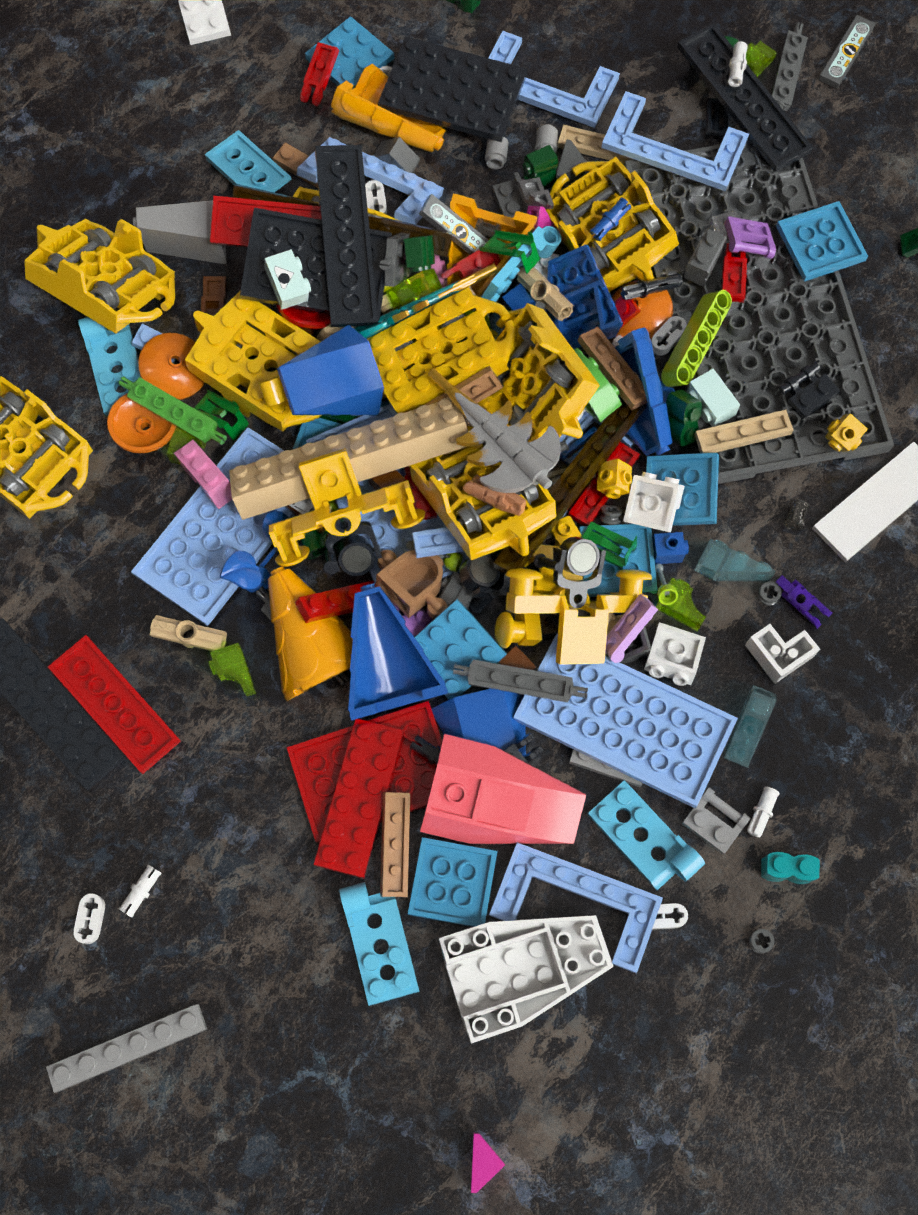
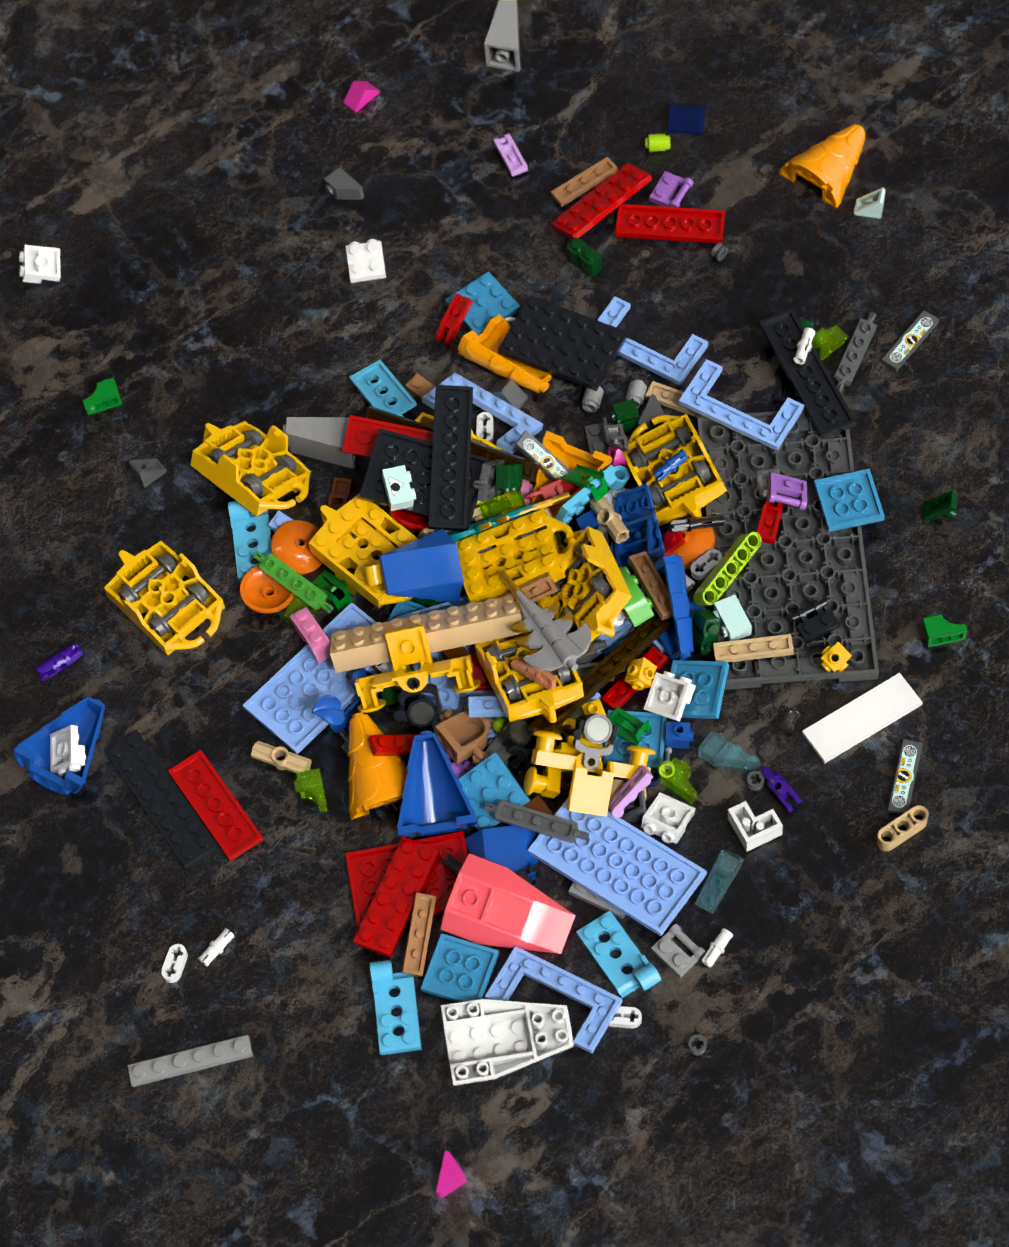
camera: 15 degrees right, 10 degrees down
clear smoke bush [475,218,502,240] -> none
dark grey bush [600,505,623,525] -> none
dark grey brick [684,229,727,286] -> none
teal brick [761,852,820,884] -> none

